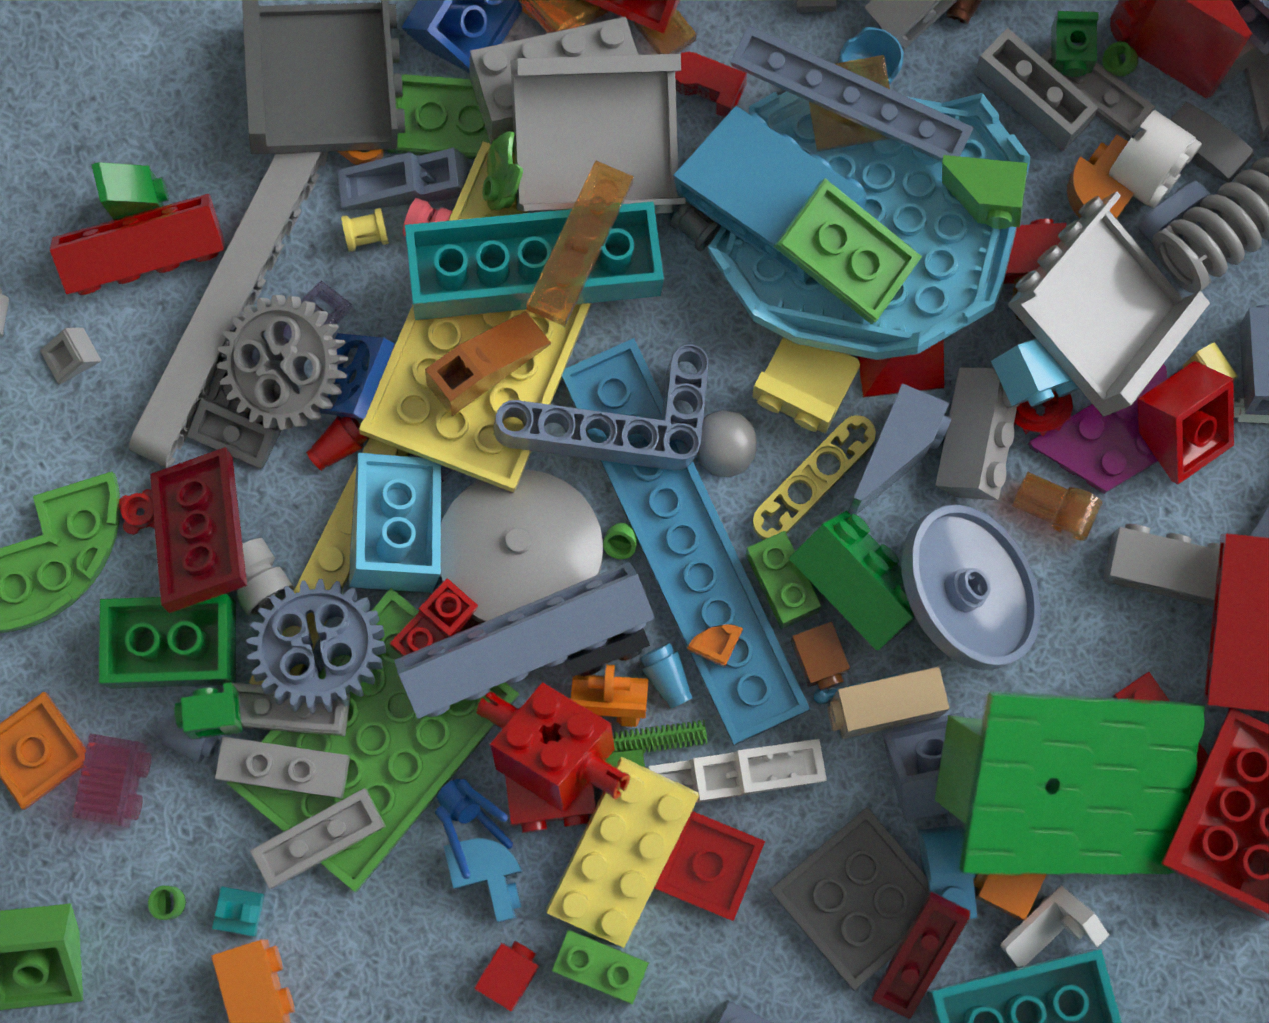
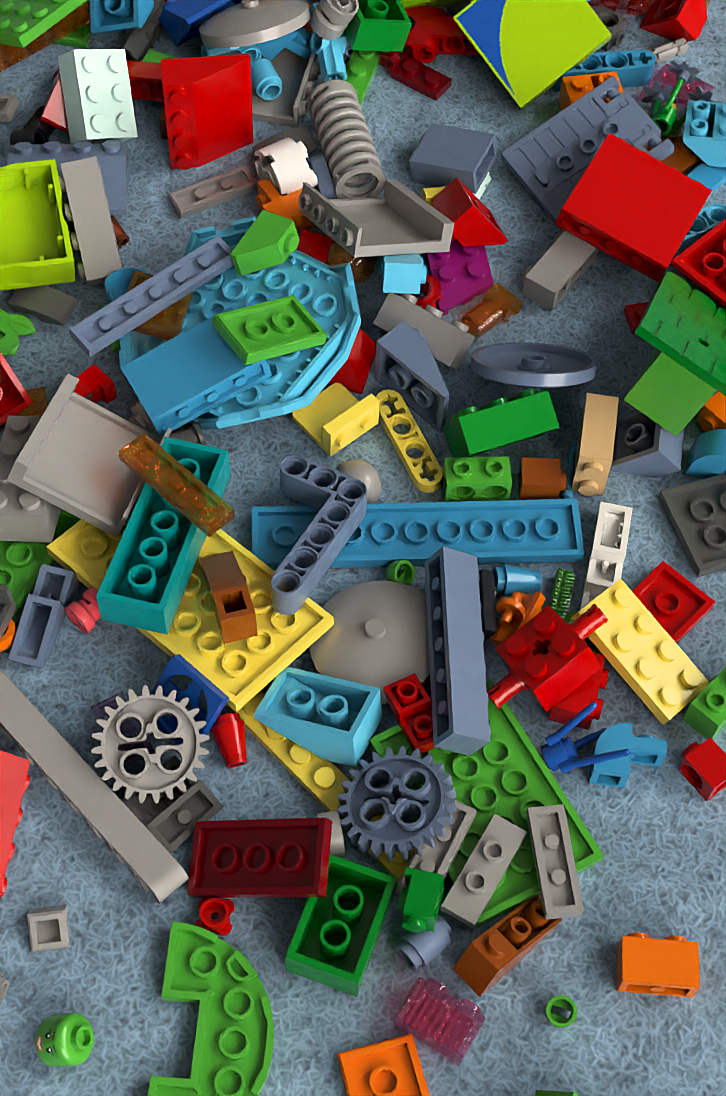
camera: 75 degrees left, 20 degrees down
teal tile [212,886,265,936] -> none
light yellow bush [341,208,389,252] -> none
bright green plate [482,131,523,211] -> none
orange tile [687,624,743,668] -> none
light grey brick [974,28,1099,152] -> none
green brick [1051,11,1099,77] -> none
bright green hinge [1102,41,1138,77] -> none
none -> dark orange slope [453,896,562,997]

